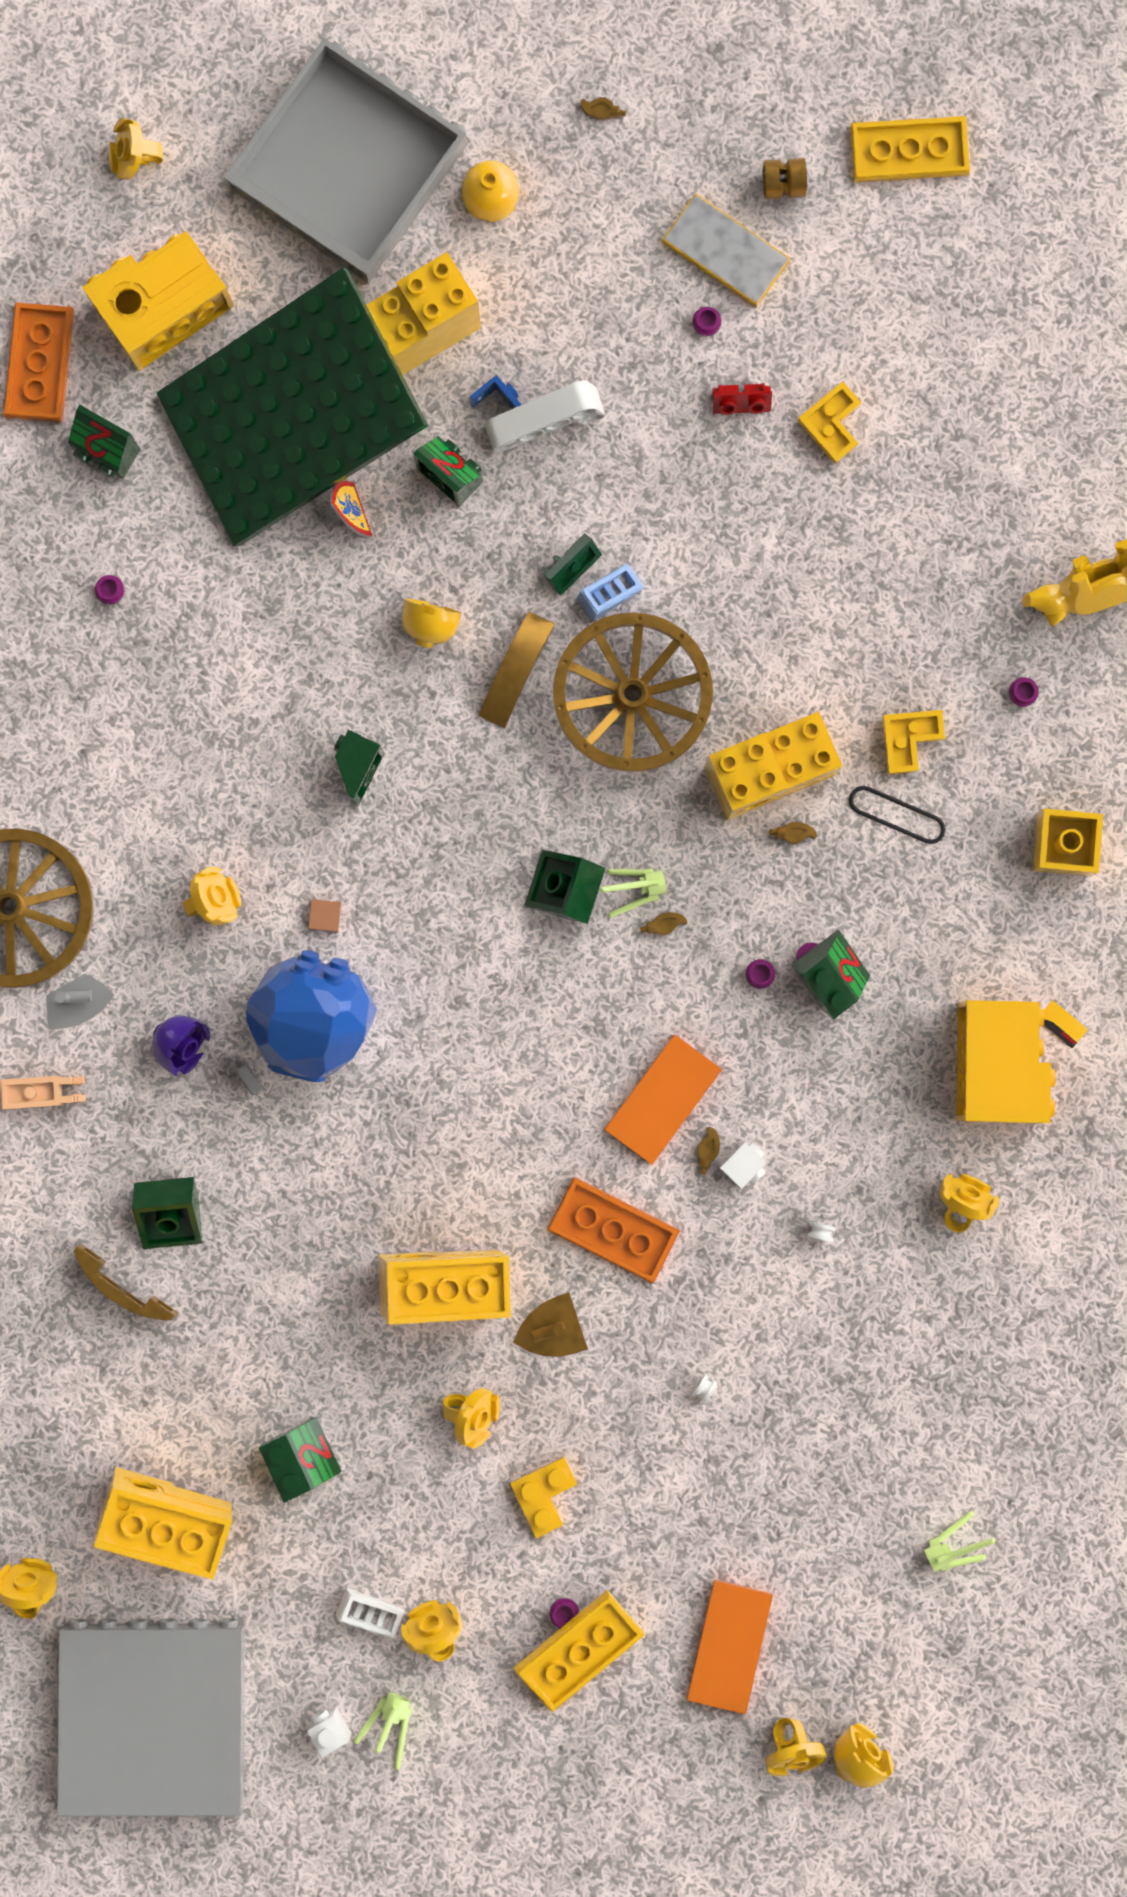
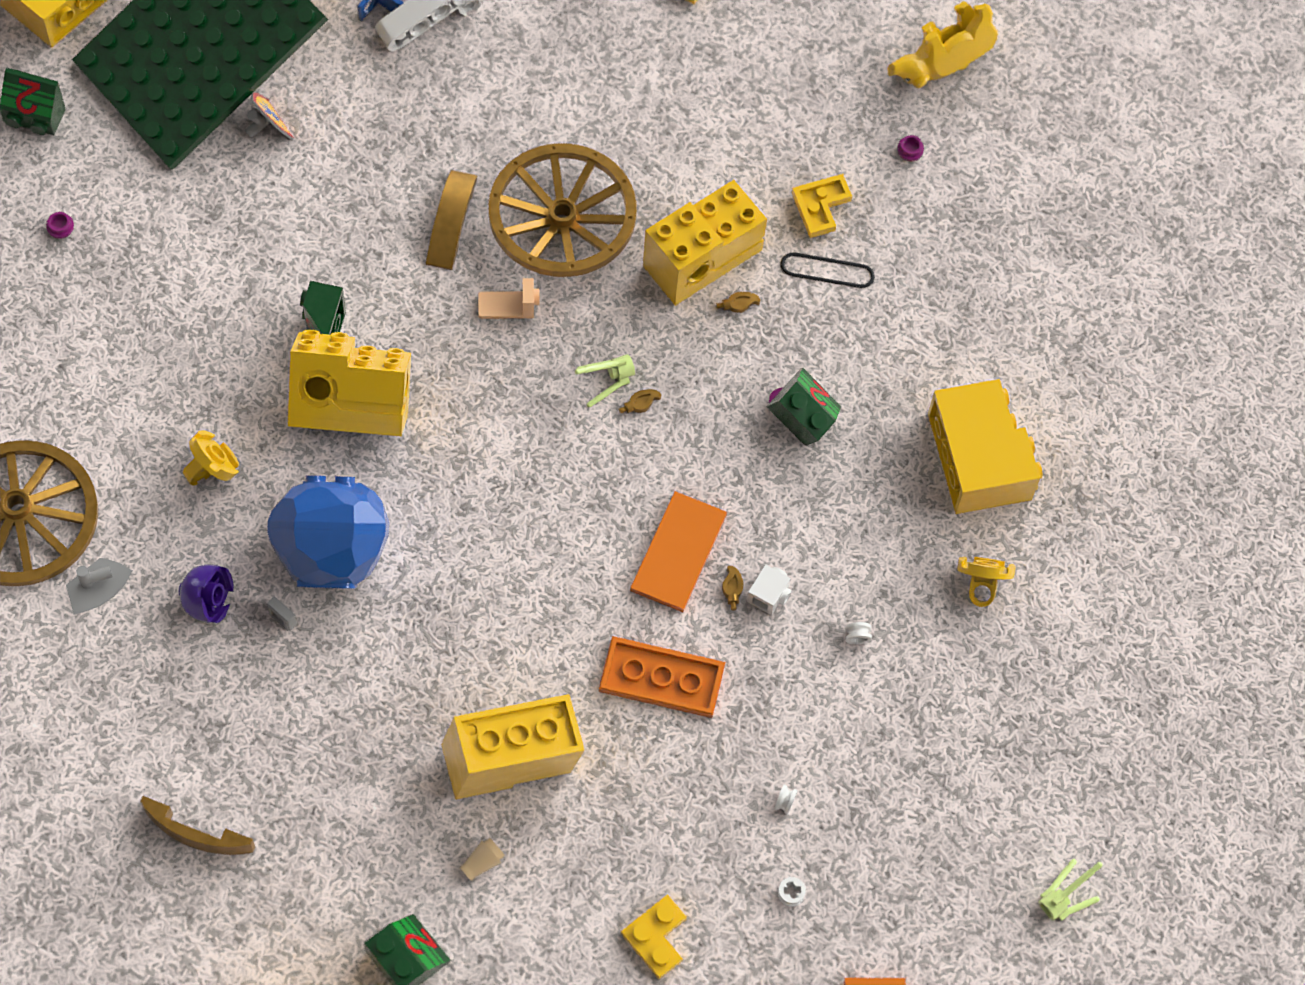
camera: 20 degrees left, 20 degrees down
light nougat hinge [0,1076,86,1110] -> none
dark green slope [132,1177,203,1249] -> none
nougat tile [308,899,342,932] -> none
yellow cylinder [402,598,461,648] -> none
dark green slope [413,436,483,507] -> none
yellow tile [443,1388,501,1449] -> none
pearl gold shield [513,1292,588,1357] -> none
dark green slope [524,850,606,924] -> none
dark green plate [542,533,602,595] -> none
light blue slope [577,563,644,622] -> none
magenta plate [745,959,775,989] -> none
yellow brick [1032,808,1104,877] -> none
yellow sticker [1044,1000,1088,1049] -> none
none -> yellow piece [288,330,411,437]
none -> tan cone [460,837,505,881]
none -> light nougat bracket [478,278,540,319]
none -> white bush [778,877,806,907]

